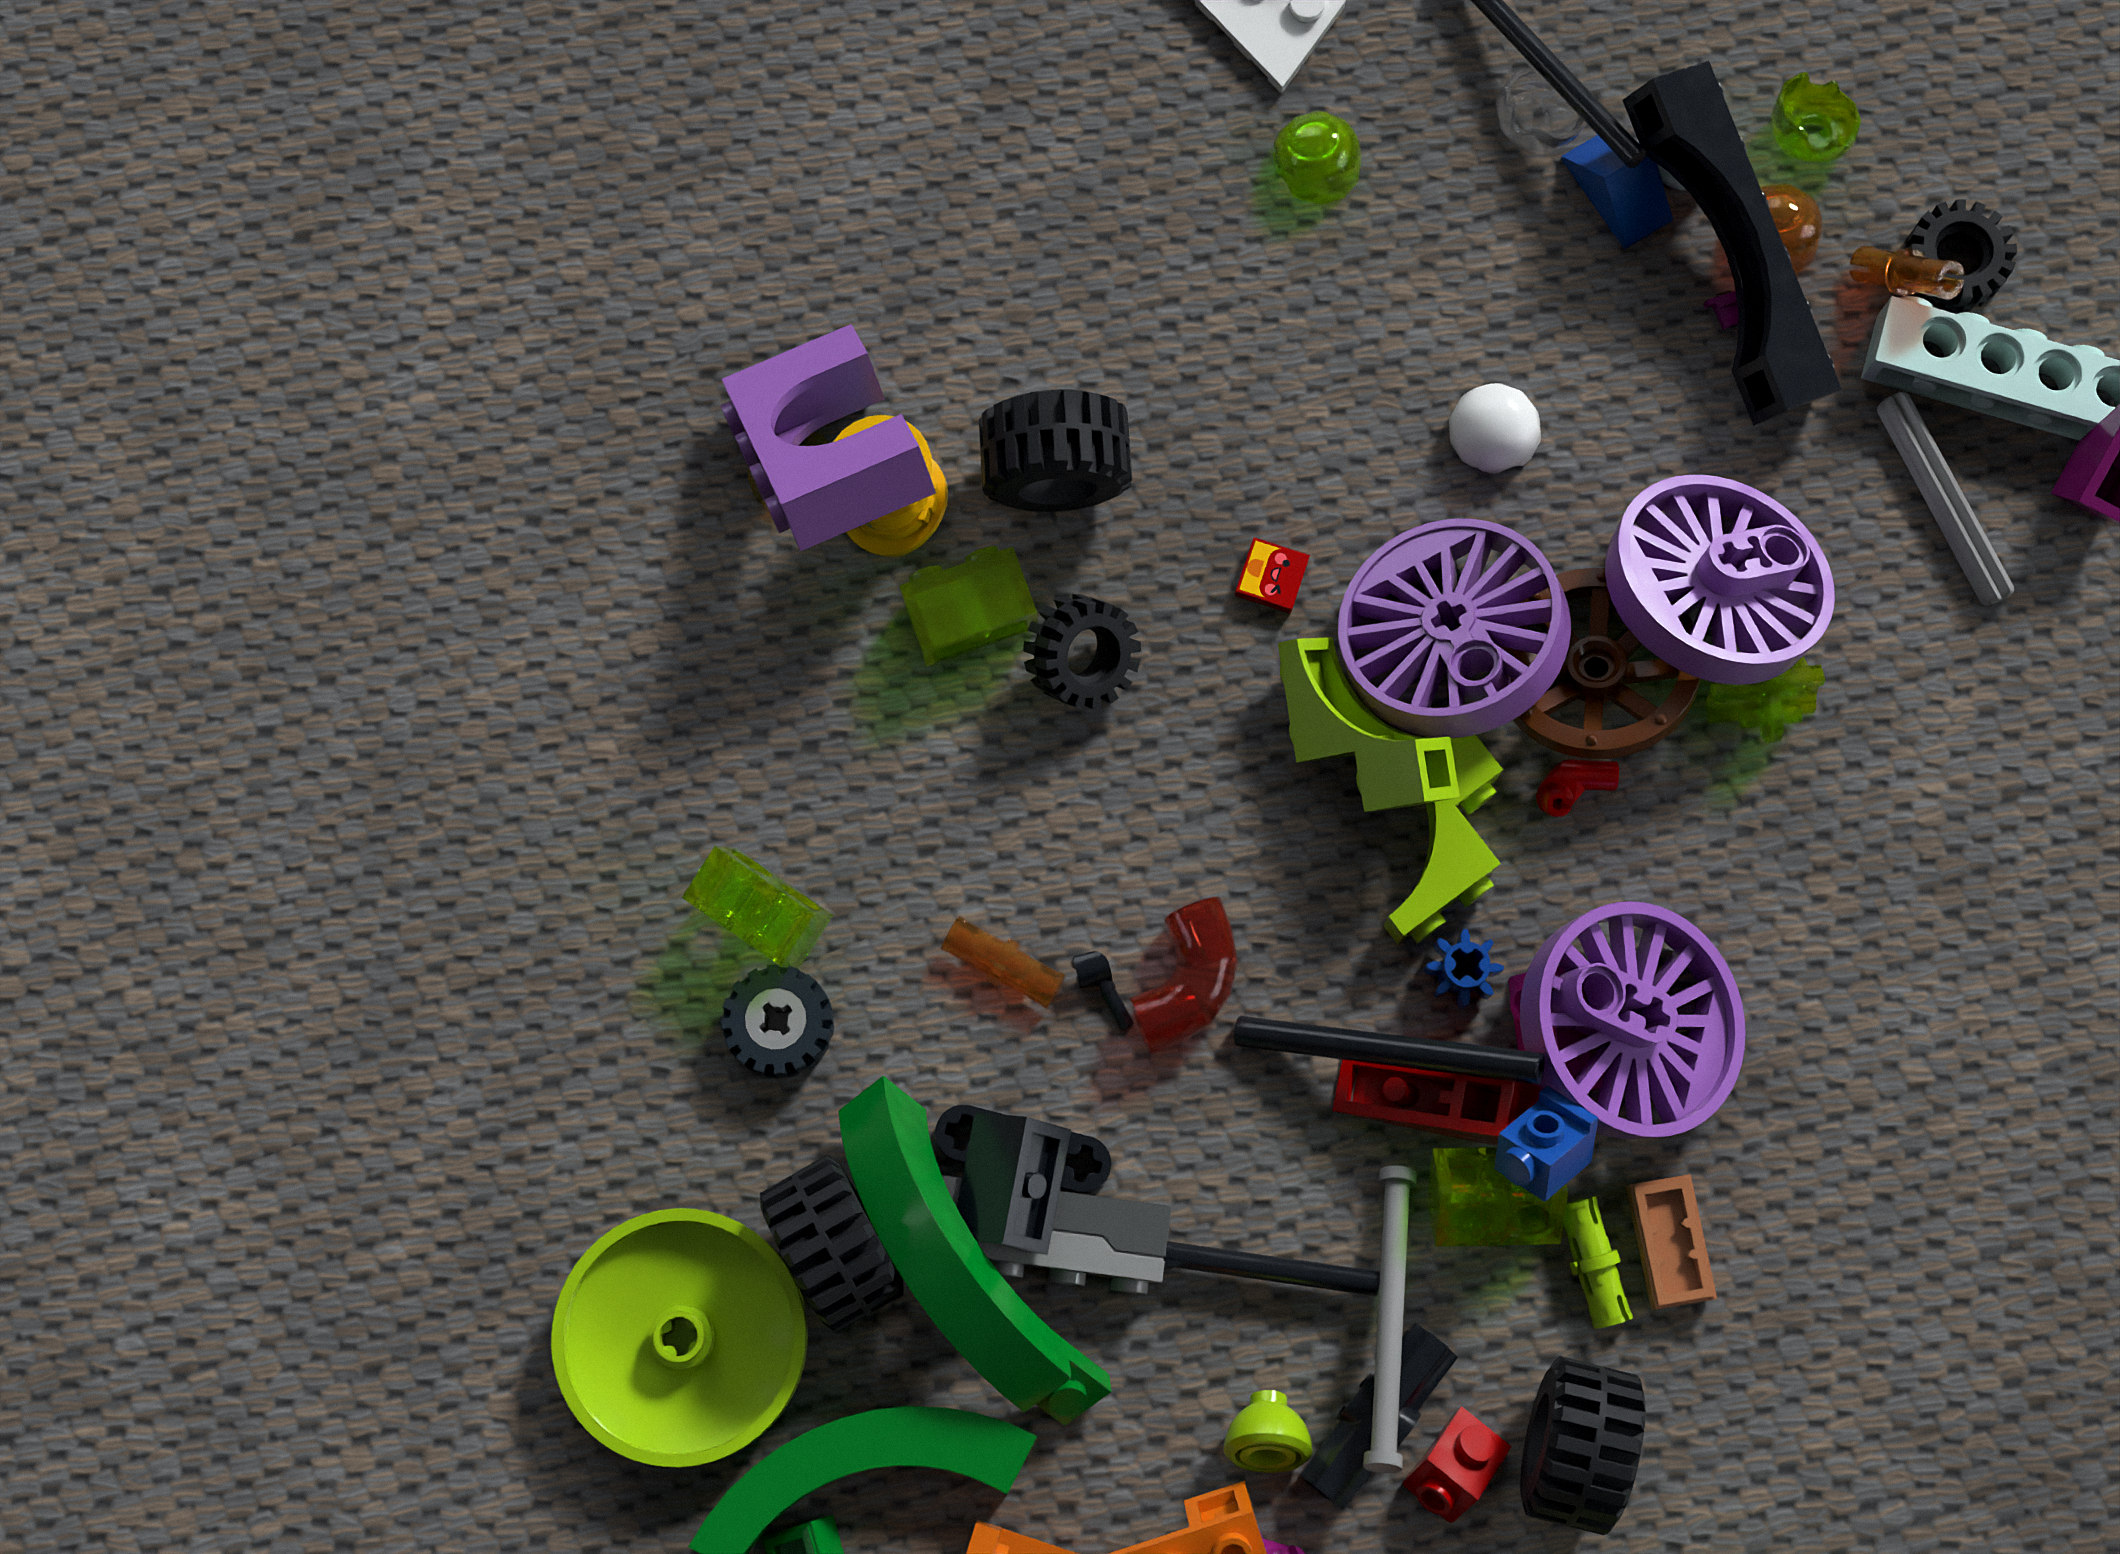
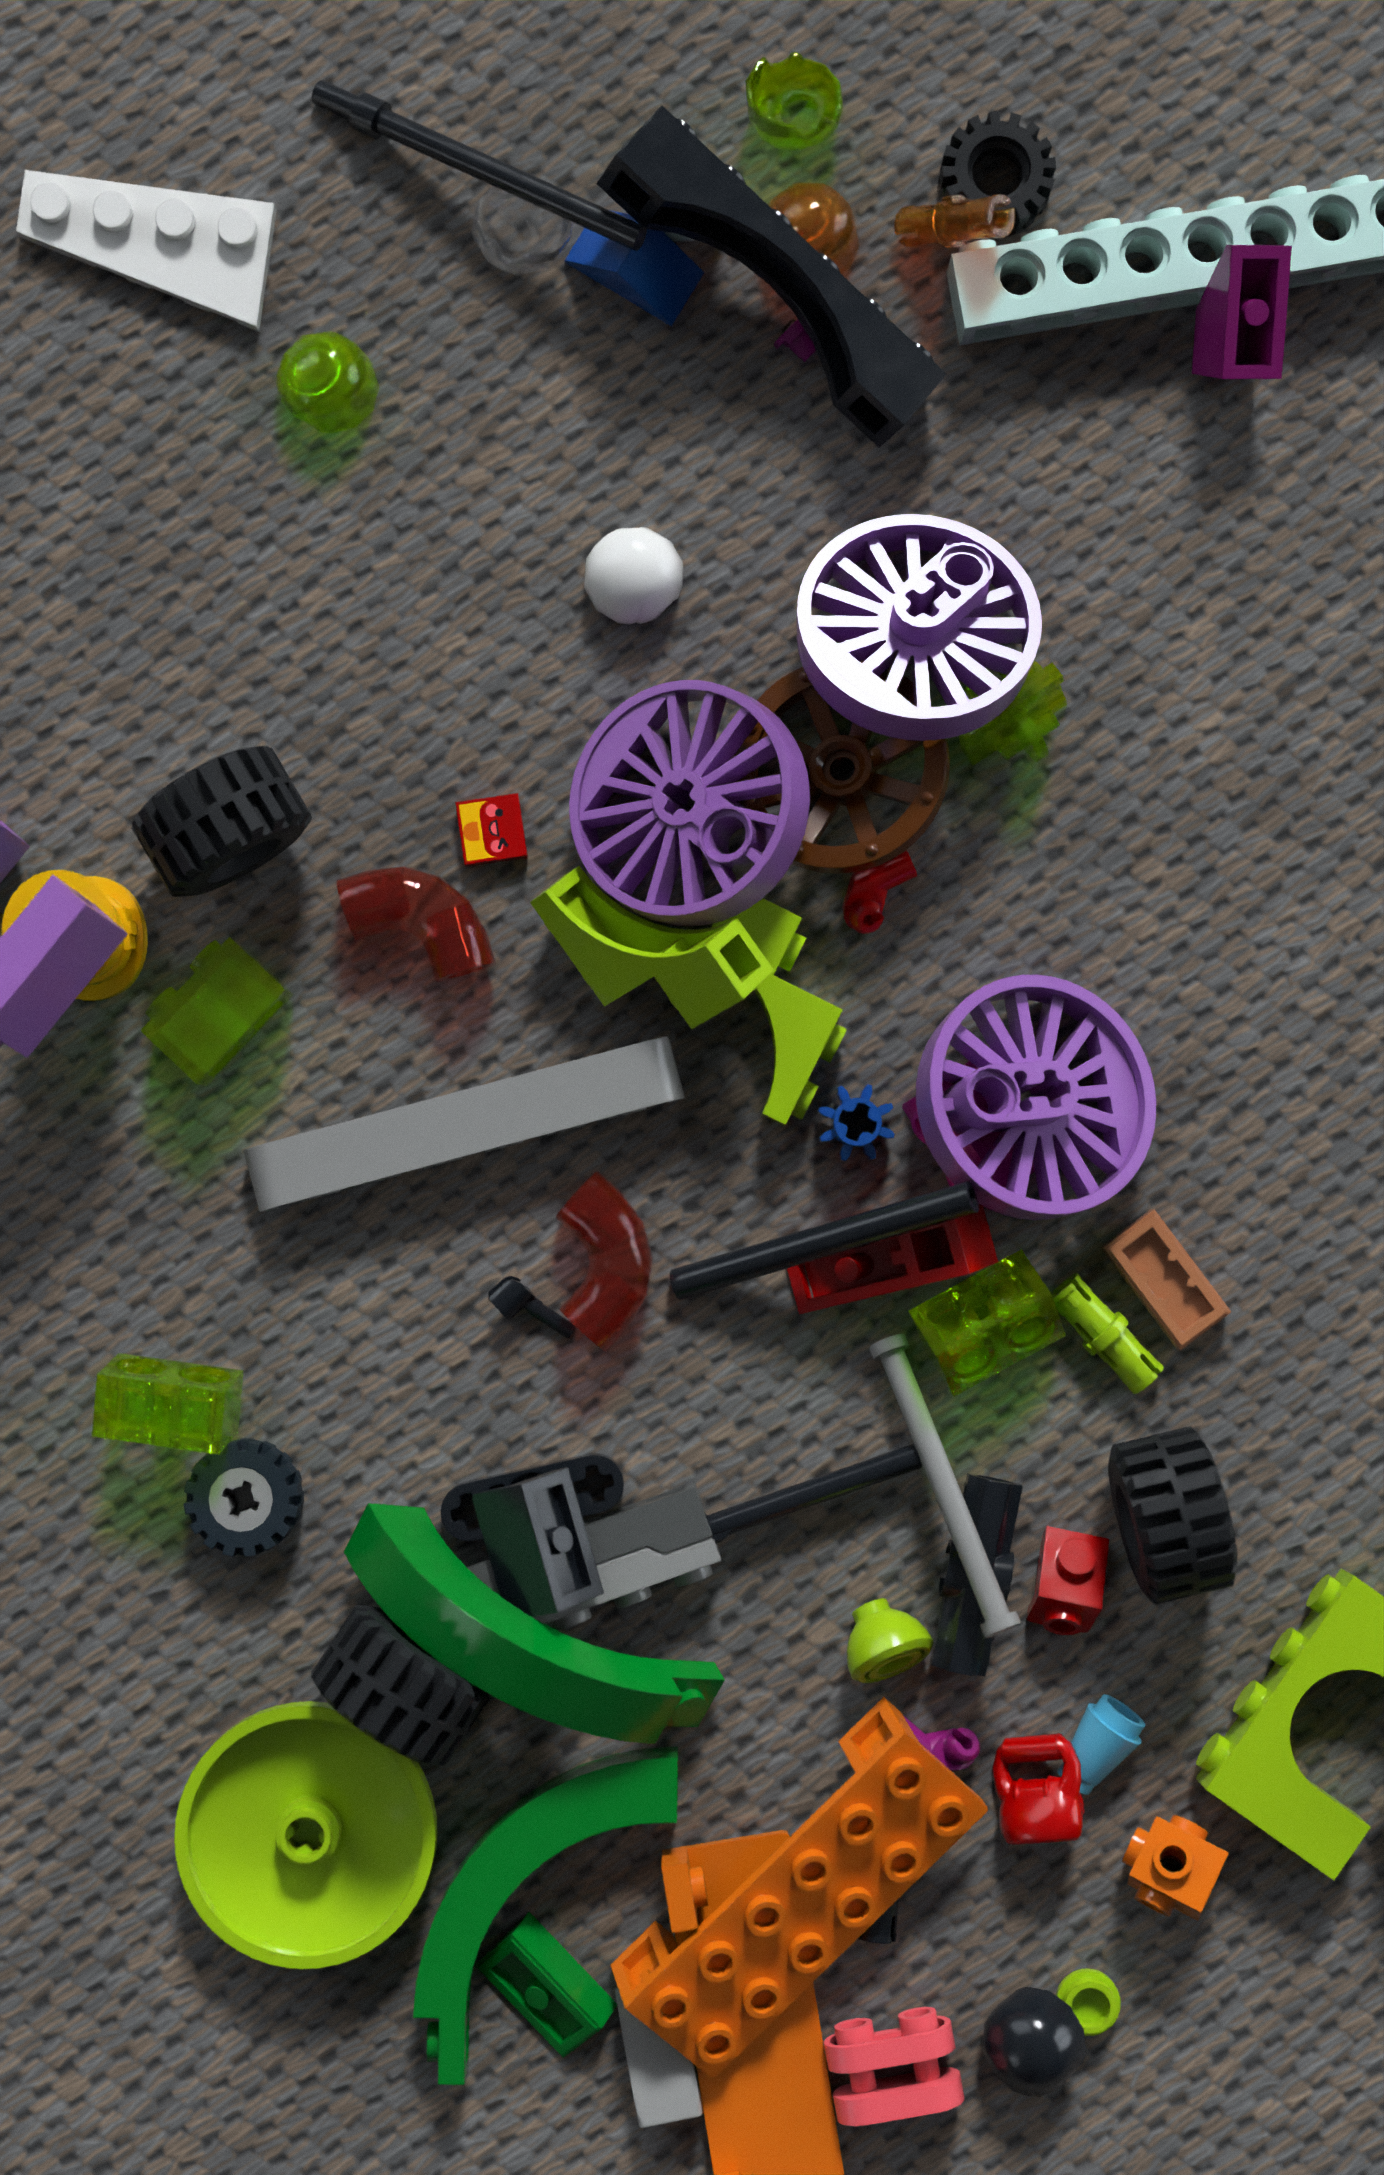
camera: 30 degrees left, 10 degrees up
clear orange pin [941,916,1066,1009] -> none
black tyre [1023,594,1141,709] -> none
blue brick [1494,1086,1599,1202] -> none
light grey axle [1877,391,2014,607] -> none
none -> light grey beam [243,1037,685,1213]
none -> clear red cylinder [336,866,496,982]

